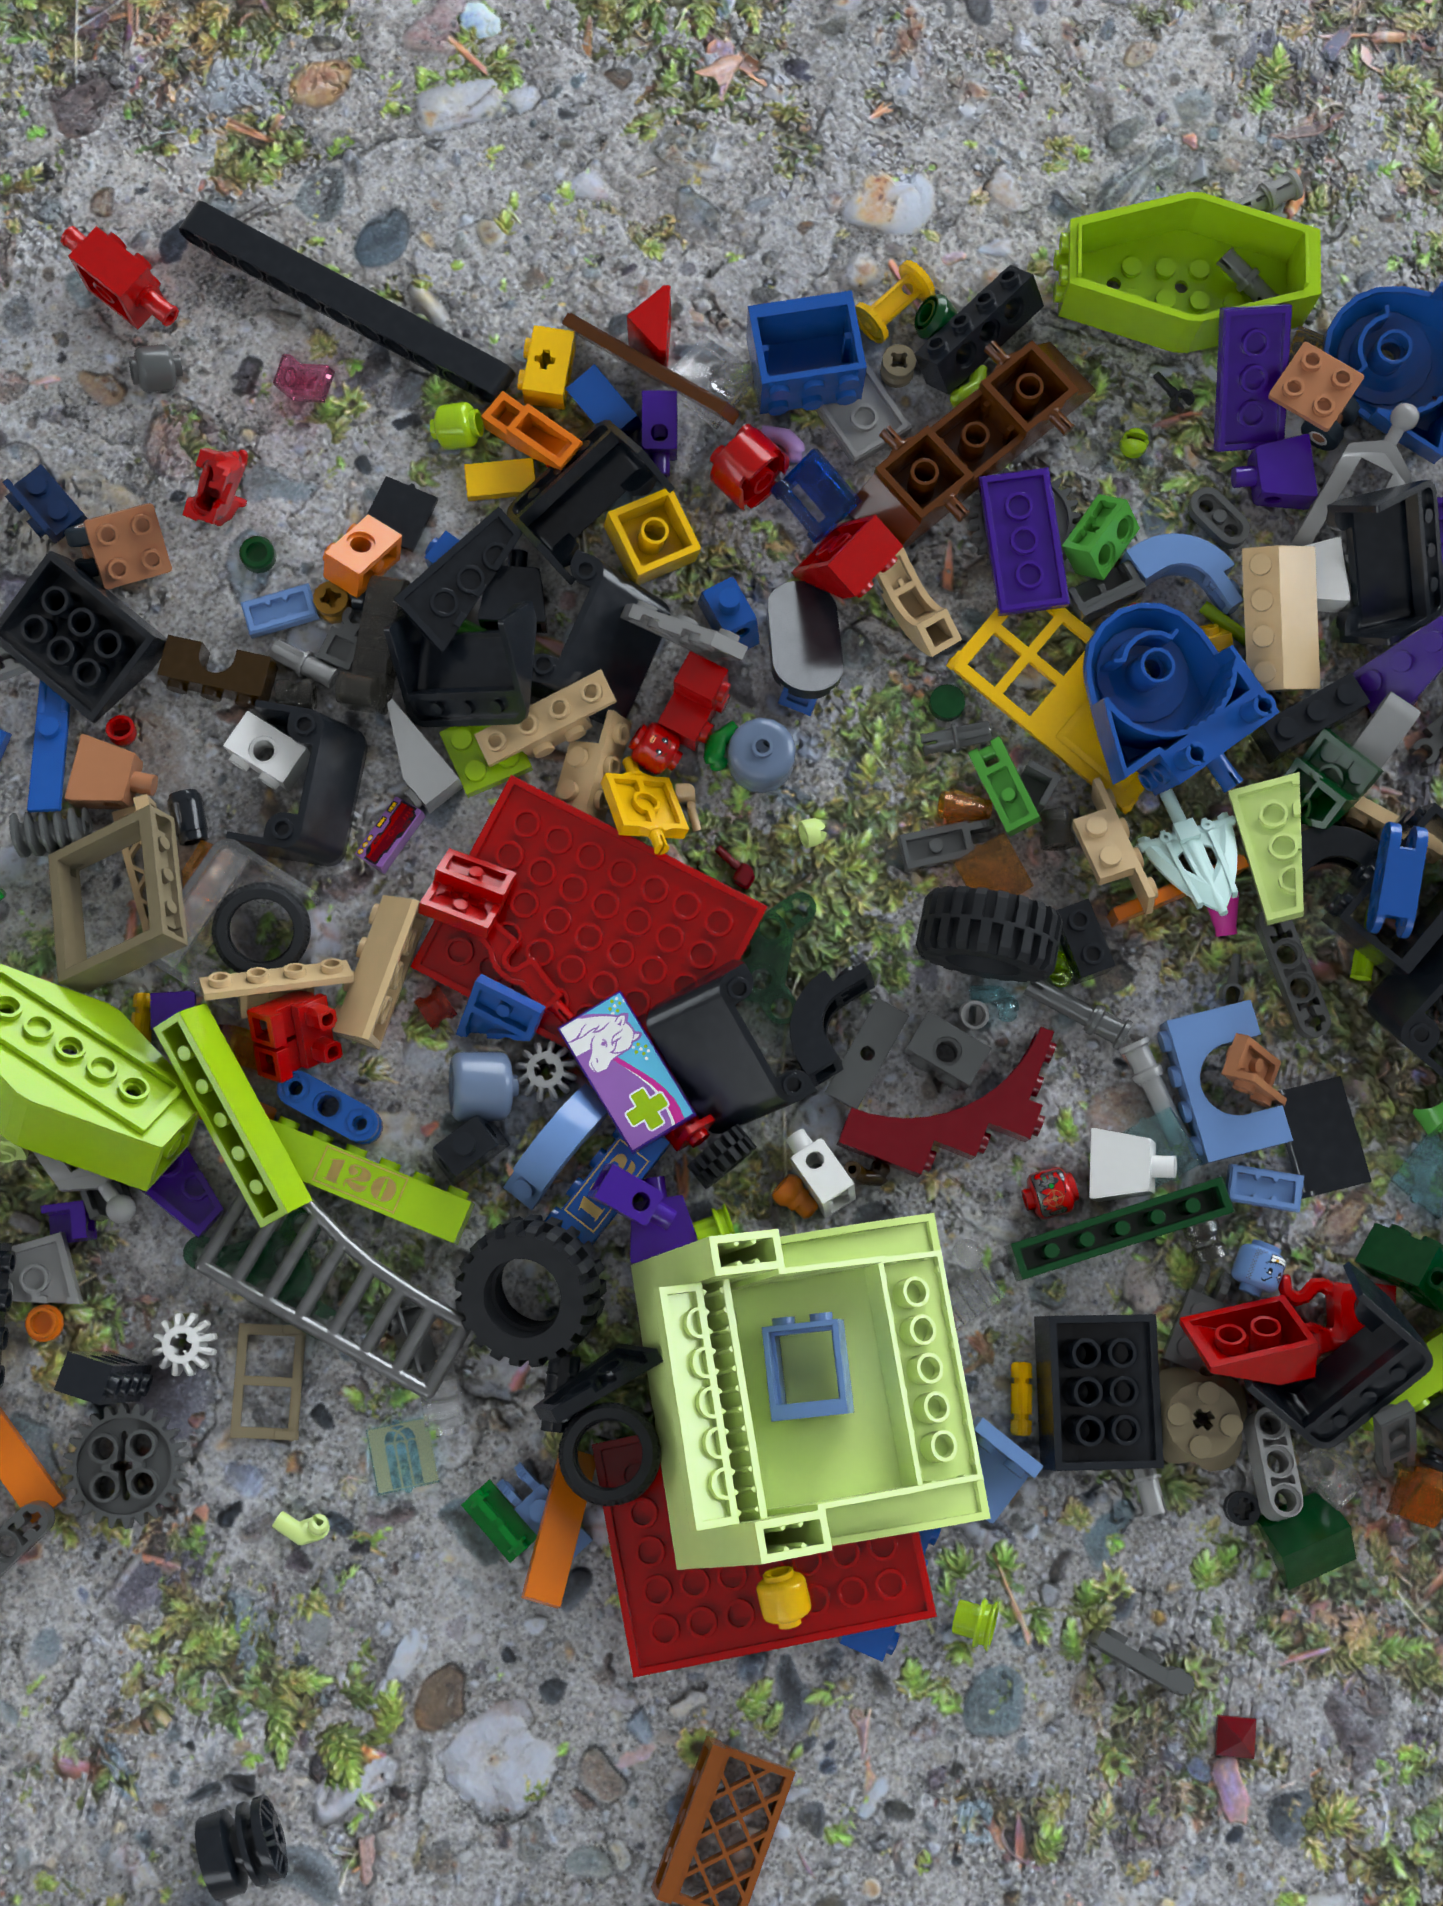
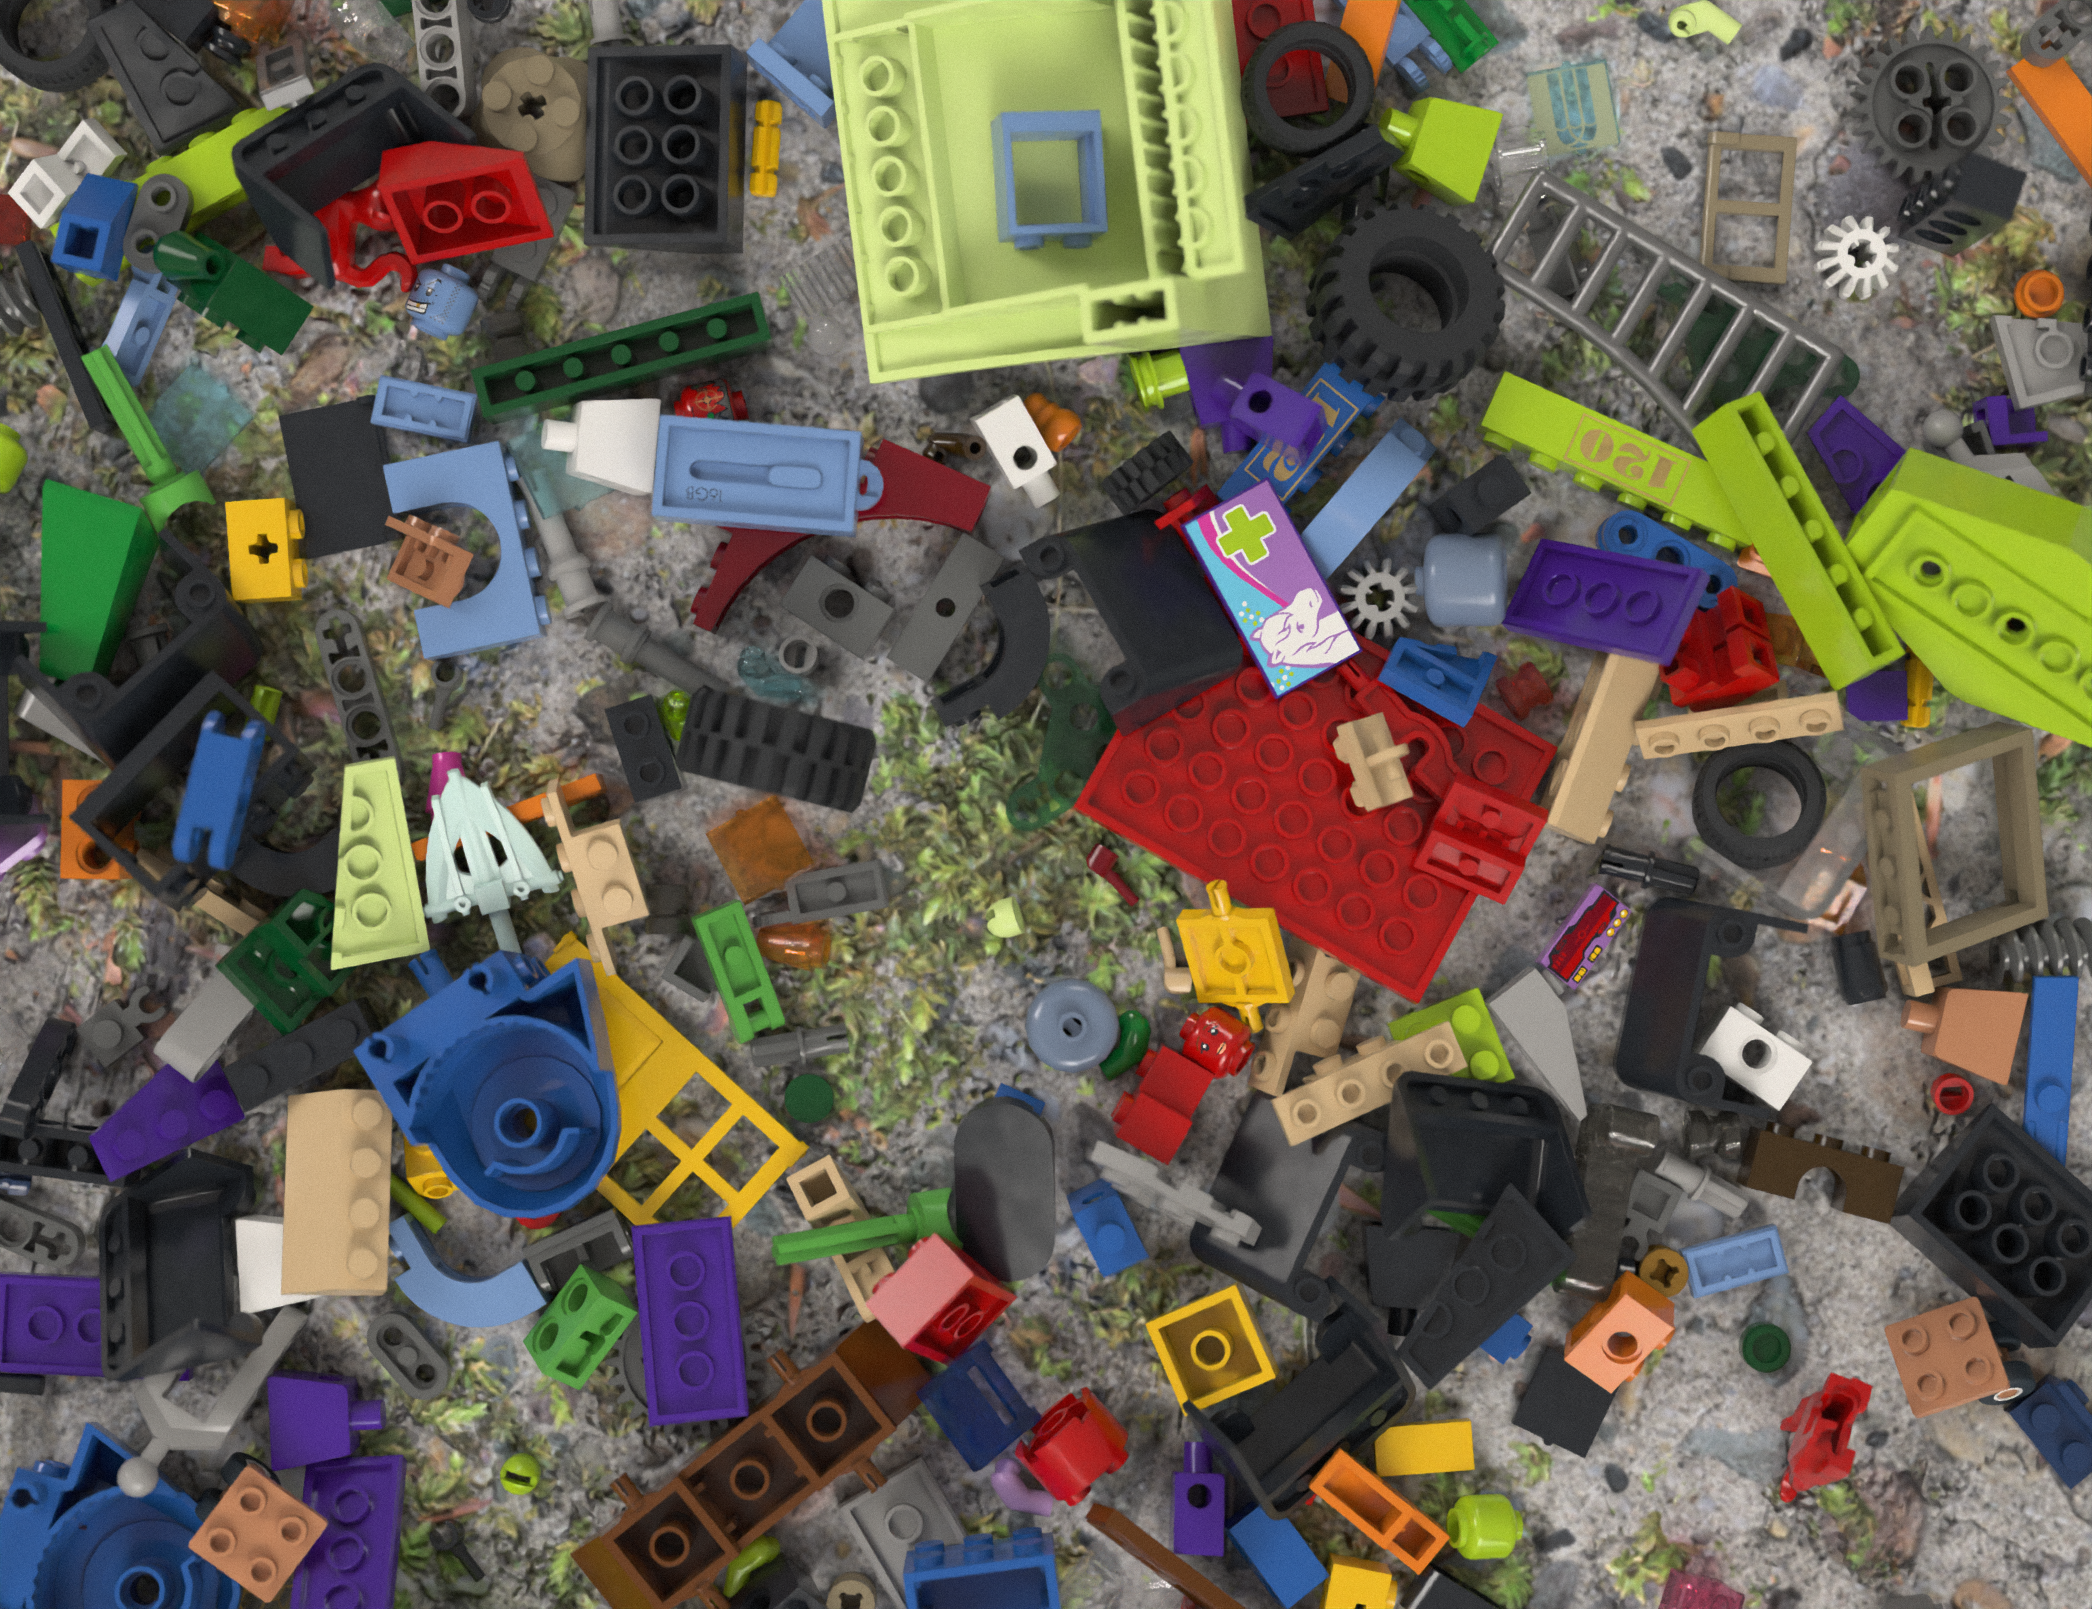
camera: 170 degrees left, 10 degrees up
none -> yellow brick [225,498,308,604]
none -> medium blue piece [652,415,884,538]
none -> bright green piece [771,1187,963,1266]
none -> tan hips [1333,712,1413,812]
none -> lime torso [1378,97,1503,207]
none -> dark purple tile [1501,538,1710,666]
none -> black axle [1598,843,1699,895]

